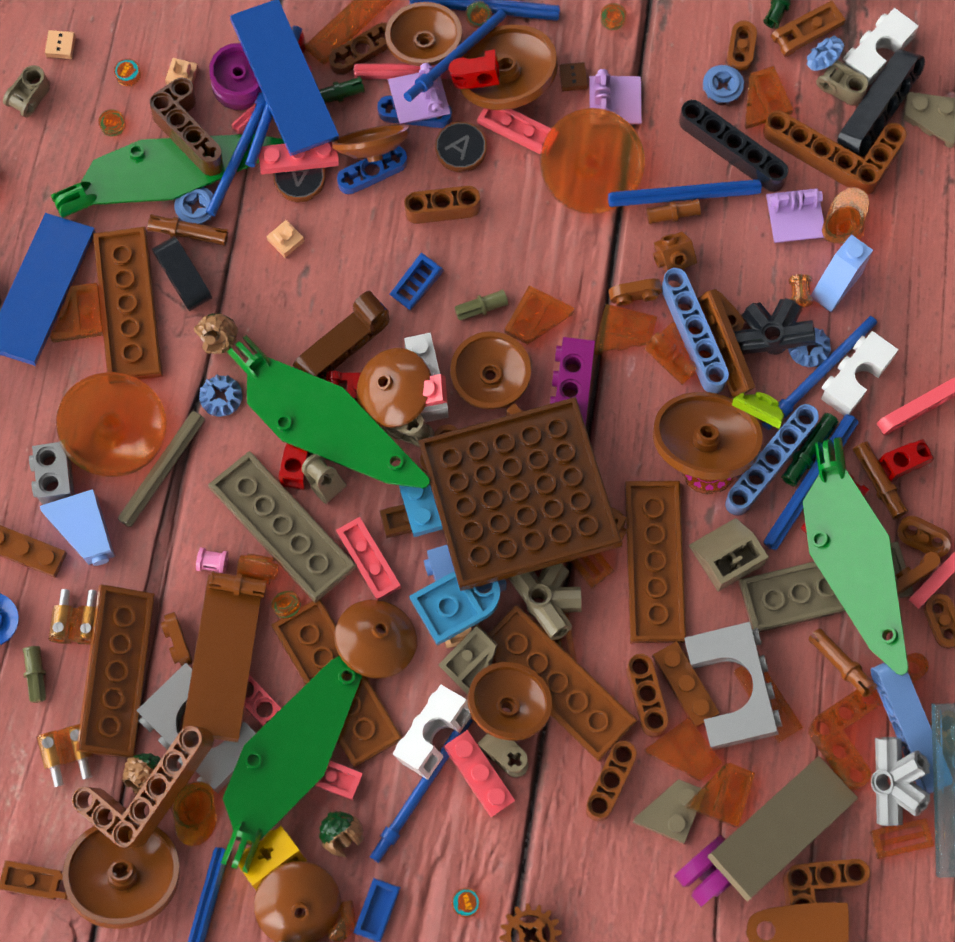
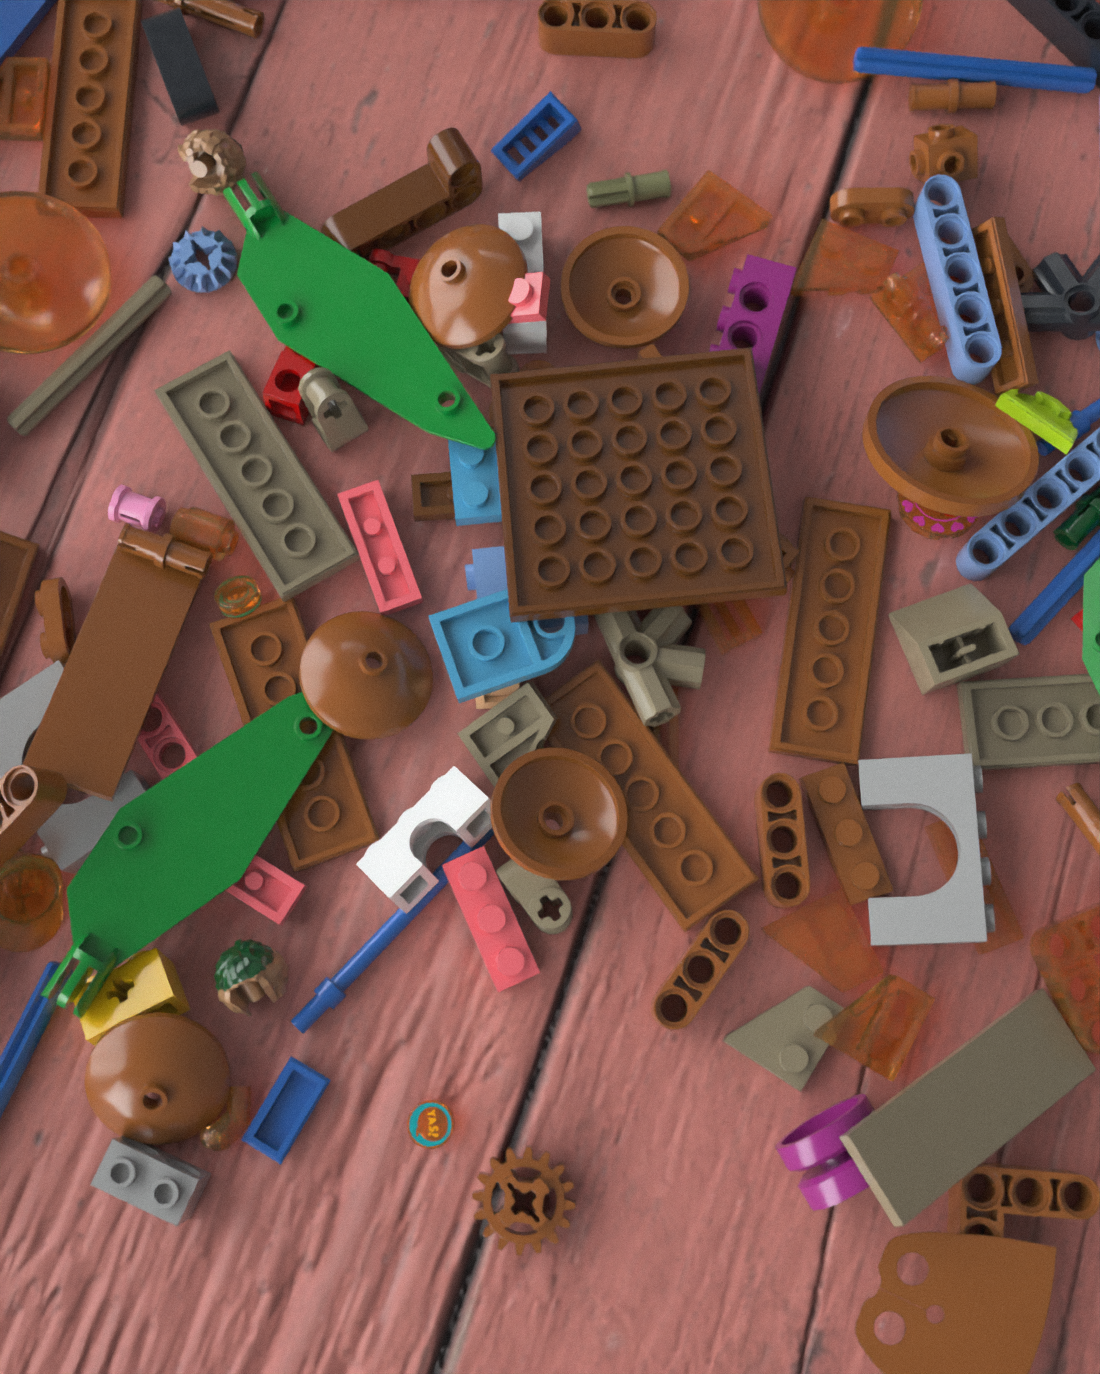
camera: 10 degrees right, 5 degrees up
light nougat tile [267,220,304,258] -> none

